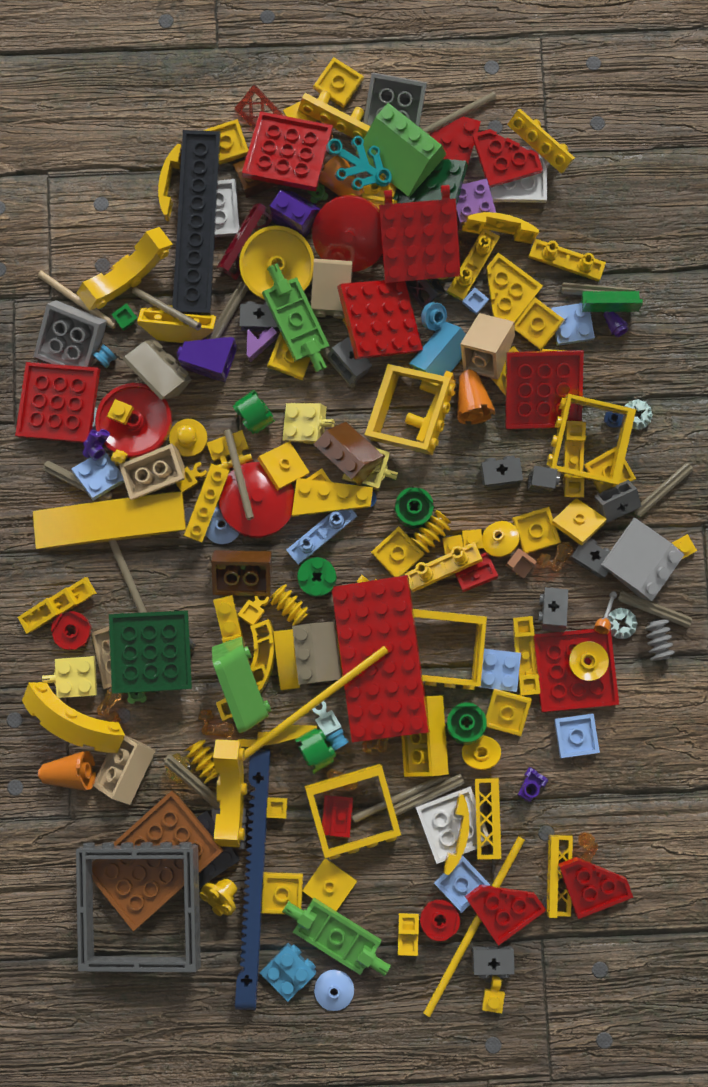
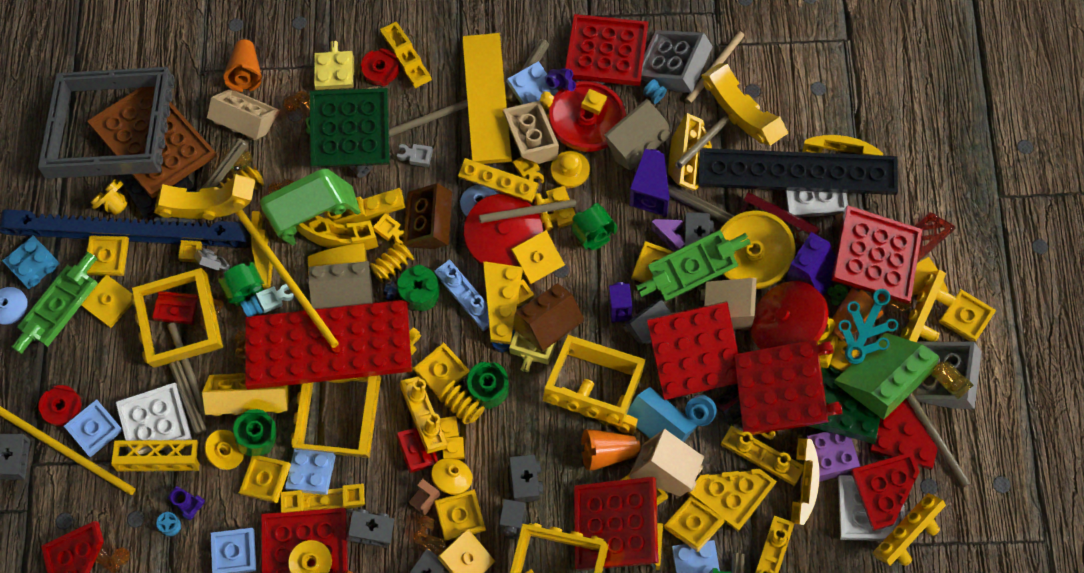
camera: 95 degrees right, 15 degrees down
yellow brick [22,682,125,753] -> none
green plate [111,303,138,331] -> none
yellow plate [203,119,248,165] -> none
light yellow plate [283,403,335,444] -> none
yellow slope [398,913,419,956] -> none
yellow slope [444,793,469,875] -> none
light blue plate [462,287,489,315] -> none
red plate [465,885,546,946] -> none
yellow fence [546,835,573,918] -> none
yellow slope [563,421,586,498] -> none
none -> dark azure wheel [156,512,181,536]
none -> light grey plate [194,248,230,272]
none -> dark blue plate [383,281,398,300]
none -> light grey plate [397,144,433,167]
none -> dark purple brick [609,282,632,323]
none -> clear yellow slope [931,360,974,399]

